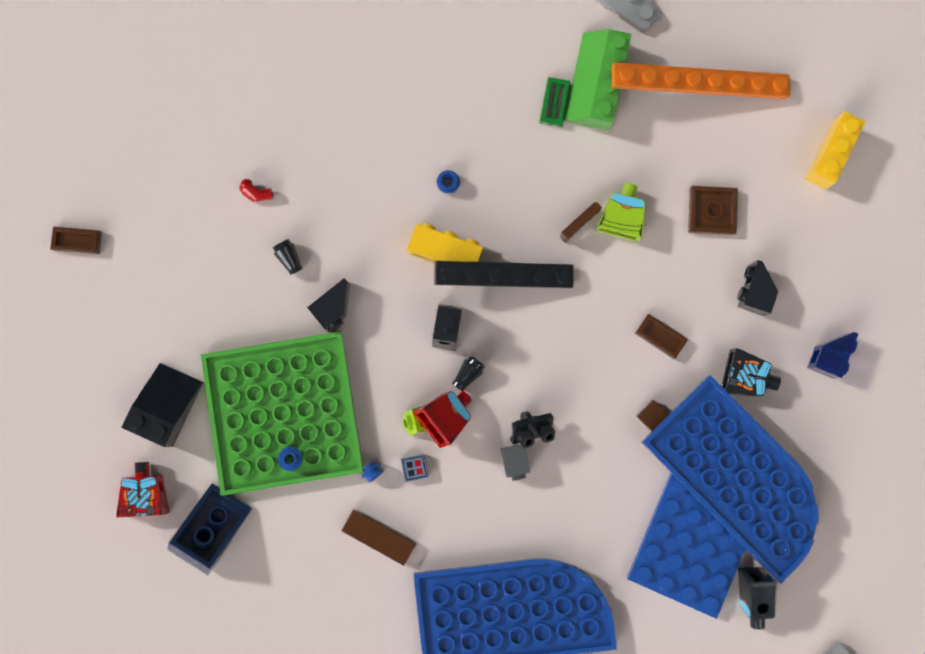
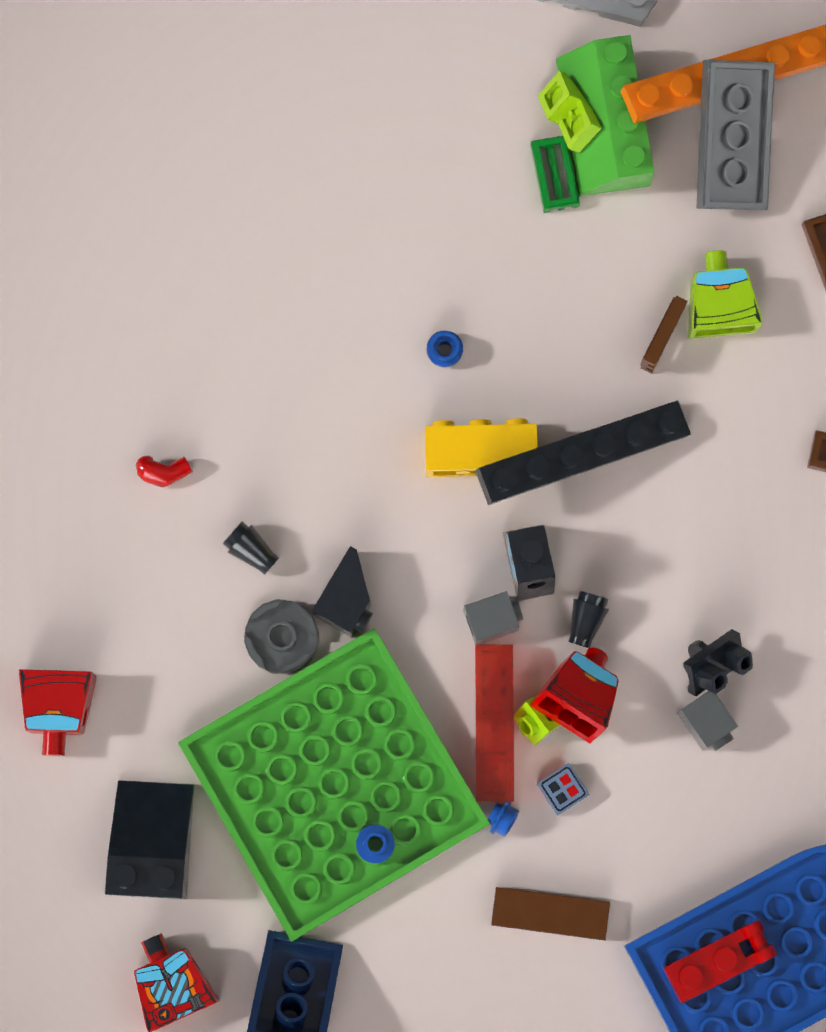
camera: 20 degrees left, 5 degrees down
none -> red torso [19,669,96,757]
none -> dark grey tile [244,599,319,675]
none -> dark grey brick [463,591,523,646]
none -> clear red slope [475,644,514,802]
none -> lime slope [538,70,602,153]
none -> red plate [663,919,778,1003]
none -> dark grey tile [696,60,775,210]

